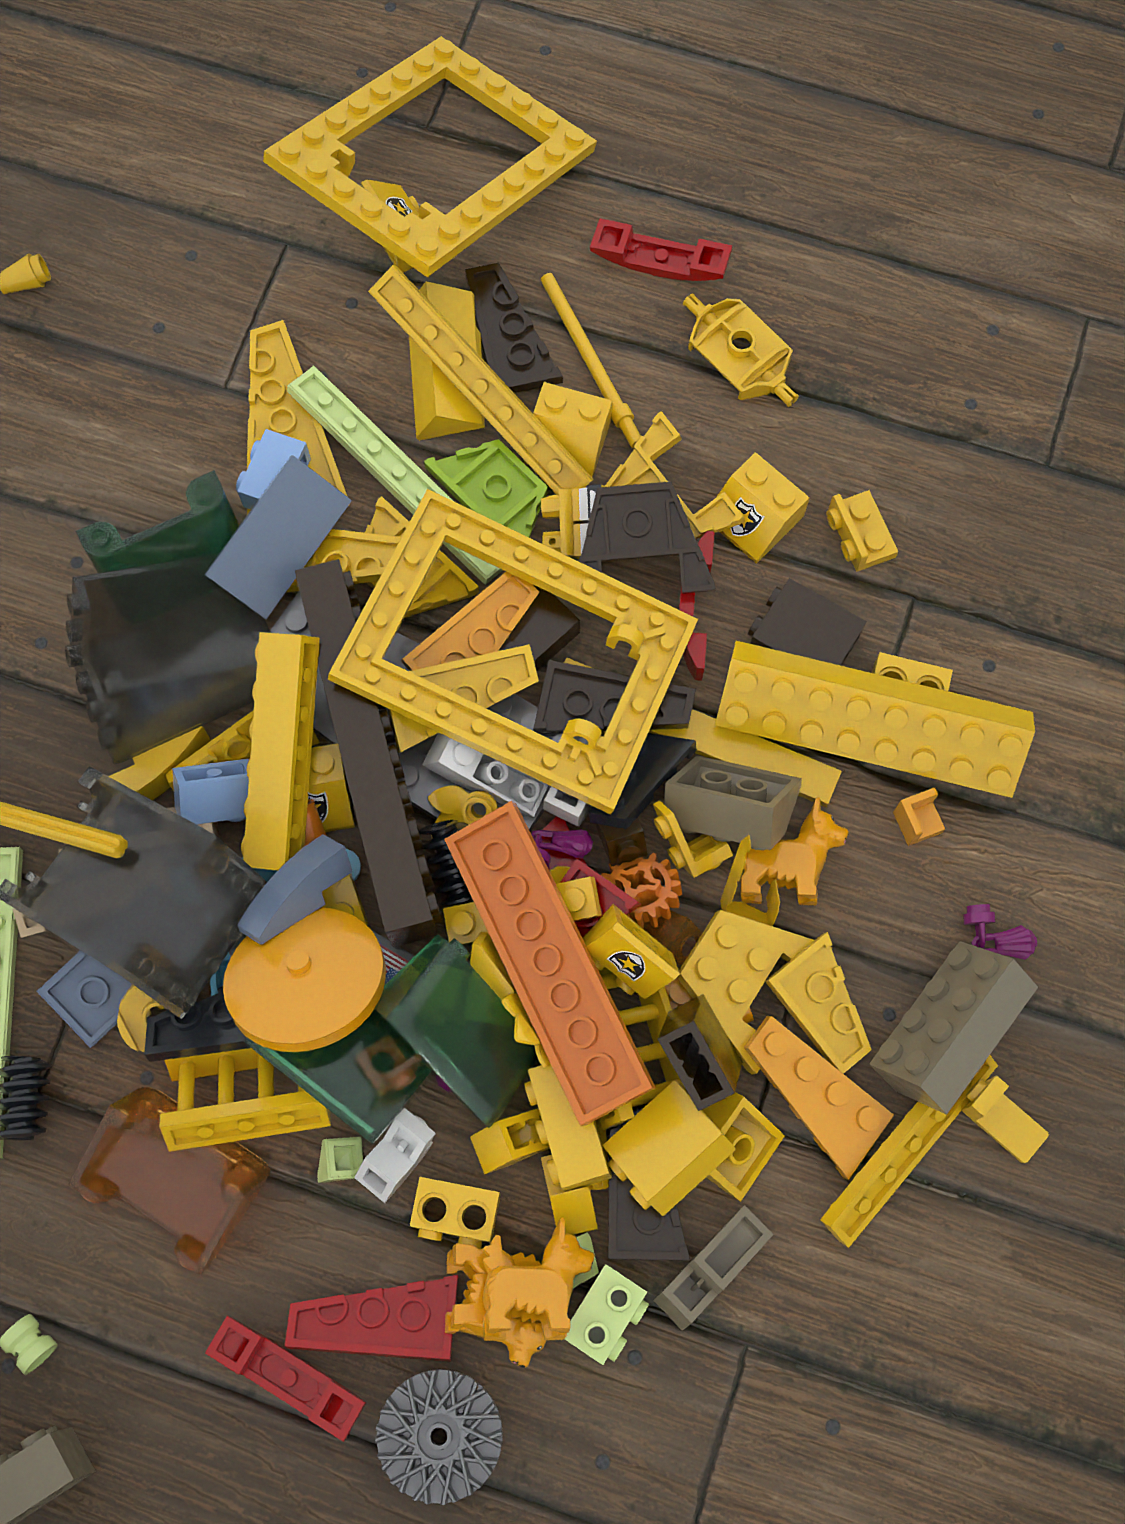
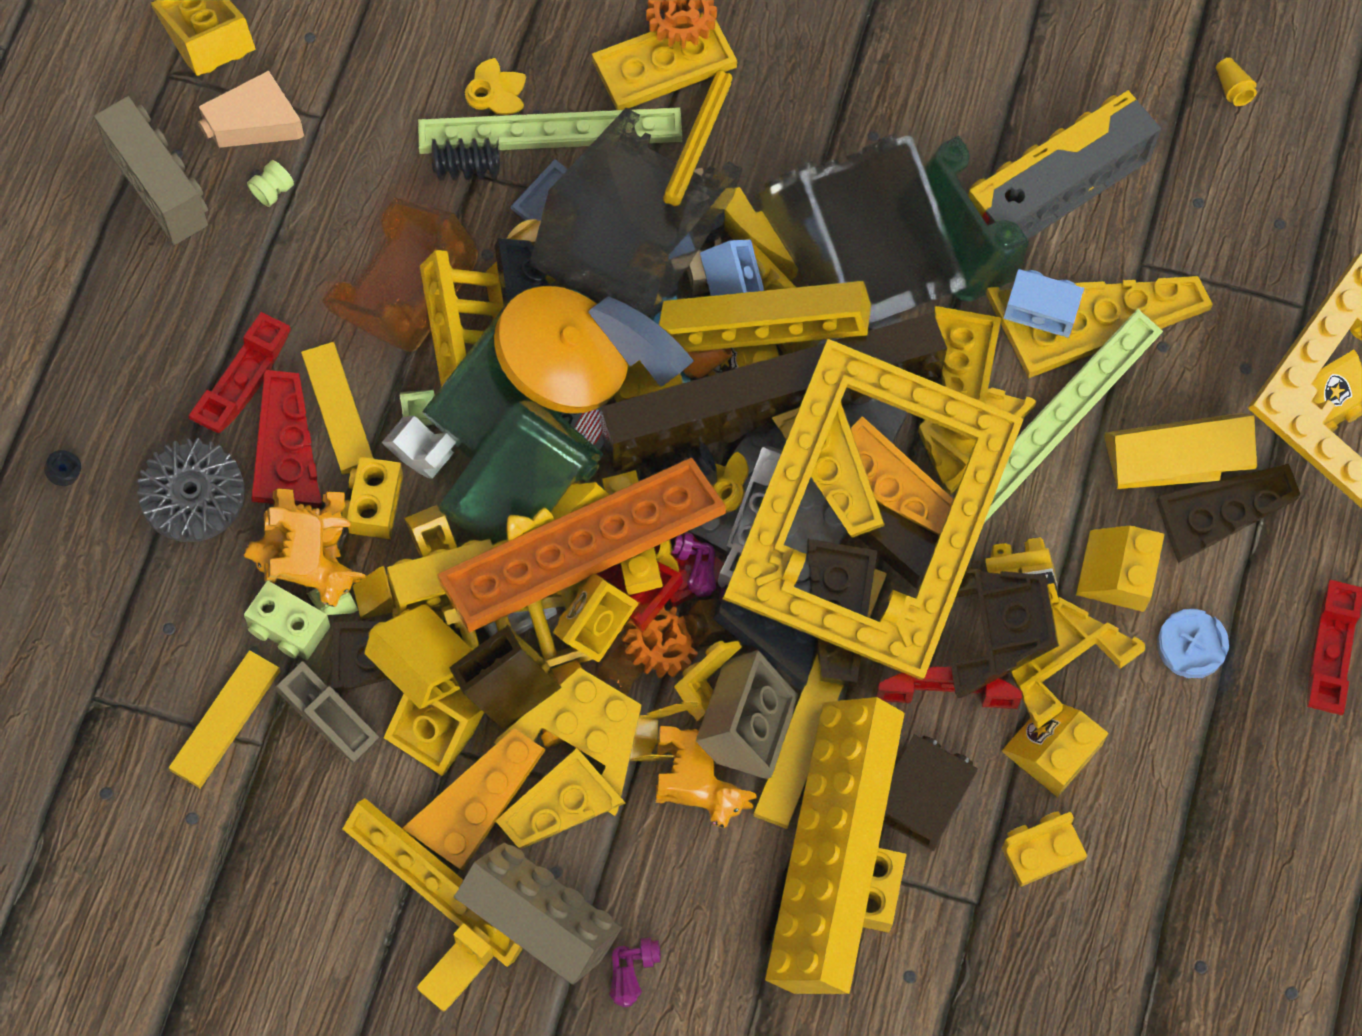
camera: 85 degrees right, 5 degrees down
sand blue tile [204,455,352,619] -> none
clear orange bracket [356,1036,422,1096] -> none
yellow tile [368,265,594,495] -> none
lime wing [424,439,548,538] -> none
yellow bar [541,273,641,448] -> none
yellow plate [683,293,799,407] -> none
light orange panel [893,788,945,846] -> none
none -> yellow tile [169,650,280,789]
none -> yellow tile [301,342,374,475]
none -> dark grey piece [962,90,1162,261]
none -> light blue tile [1157,609,1229,678]

